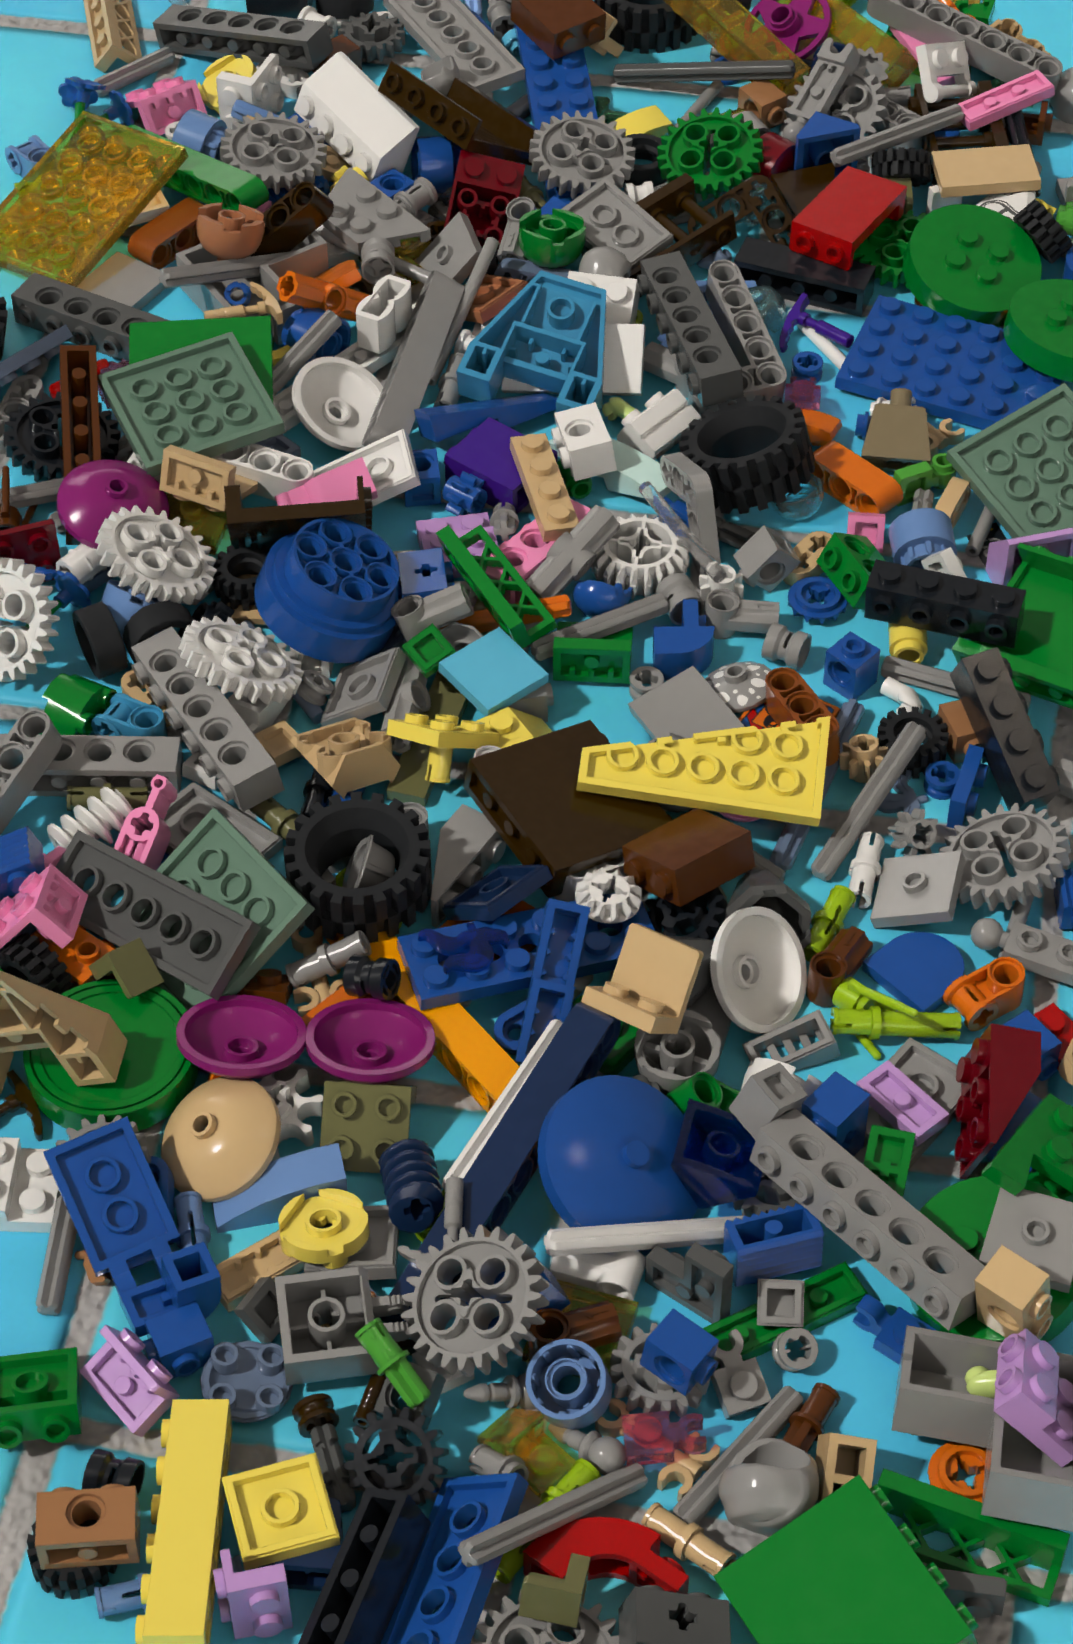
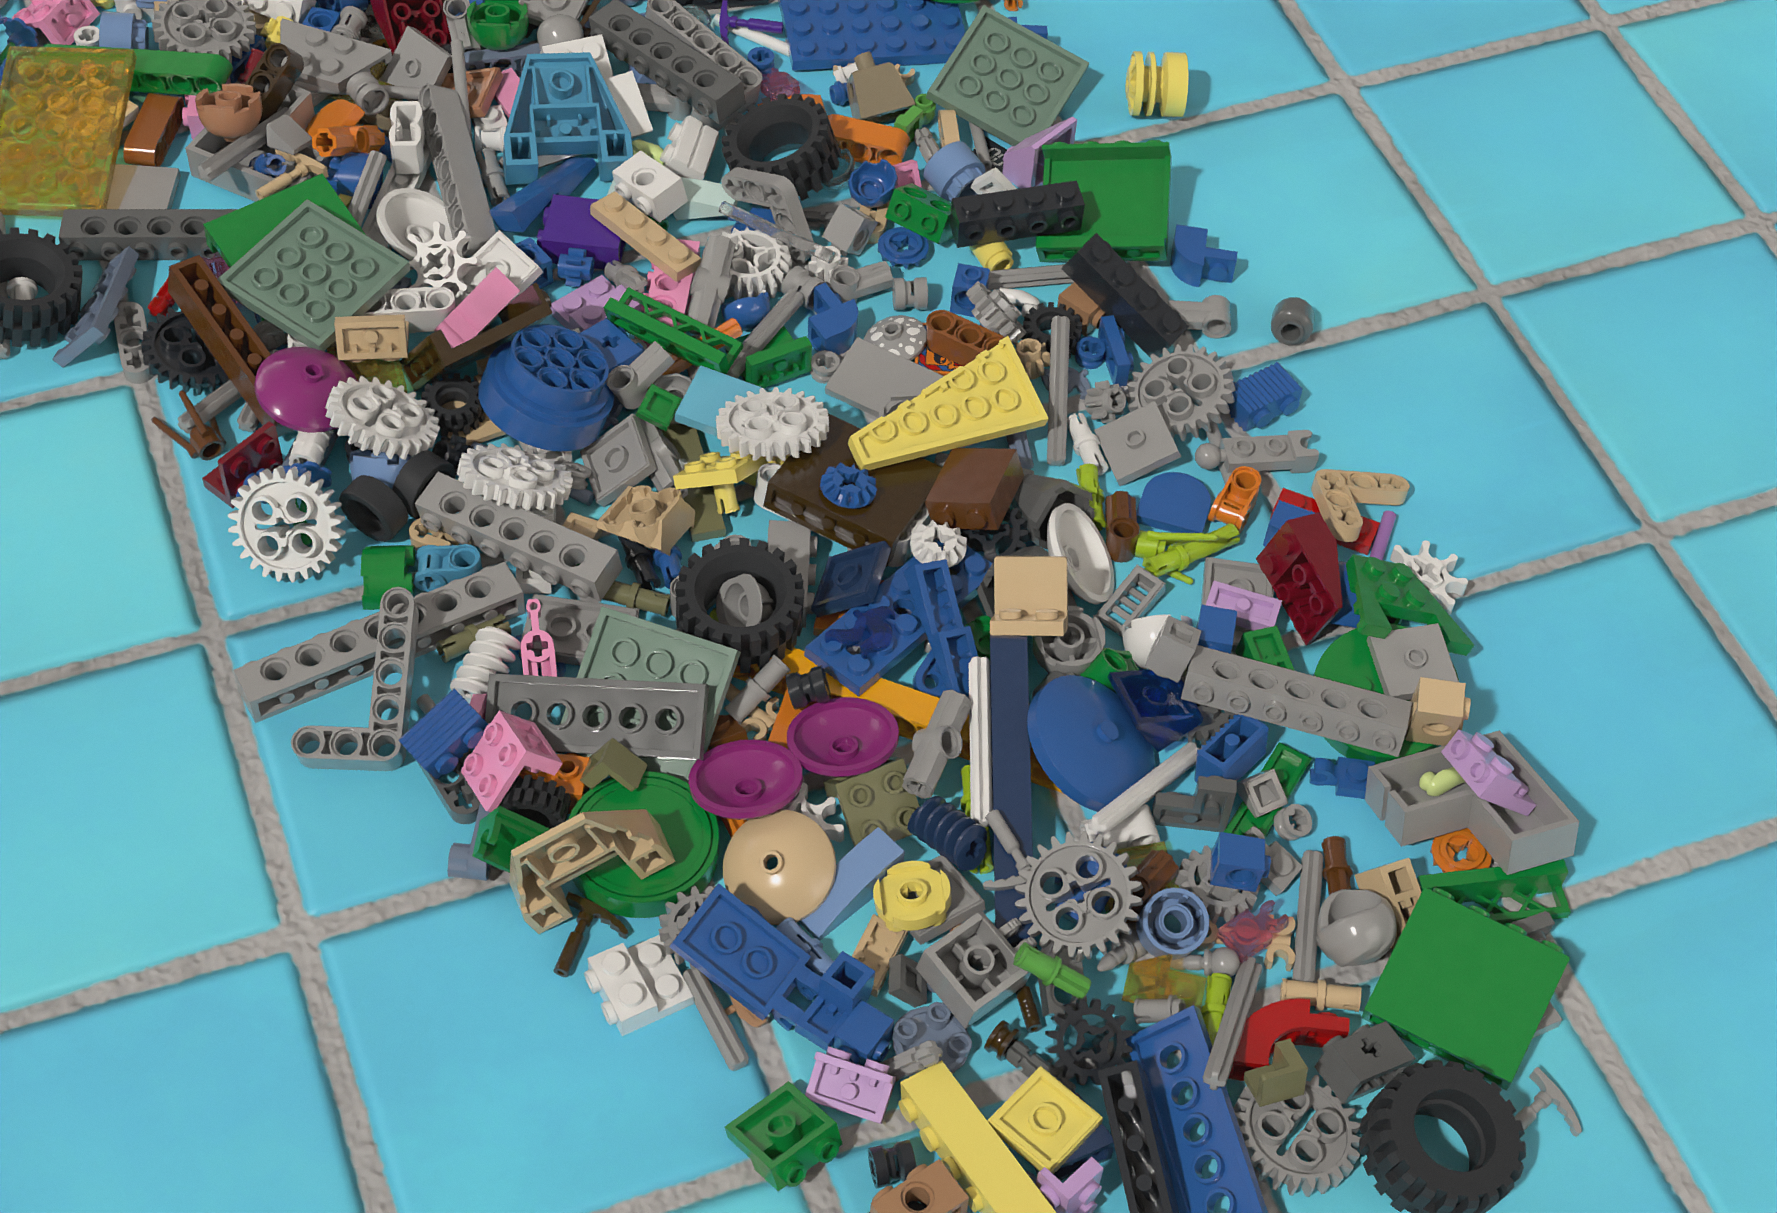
camera: 35 degrees left, 5 degrees up
none -> light grey slope [266,114,312,155]
none -> white gear [407,221,482,294]
none -> white gear [716,387,829,462]
none -> blue gear [820,462,877,508]
none -> blue hair [848,159,898,208]
none -> light grey axle [881,1040,943,1082]
none -> light grey piece [902,690,972,799]
none -> light grey gear [966,281,1026,345]

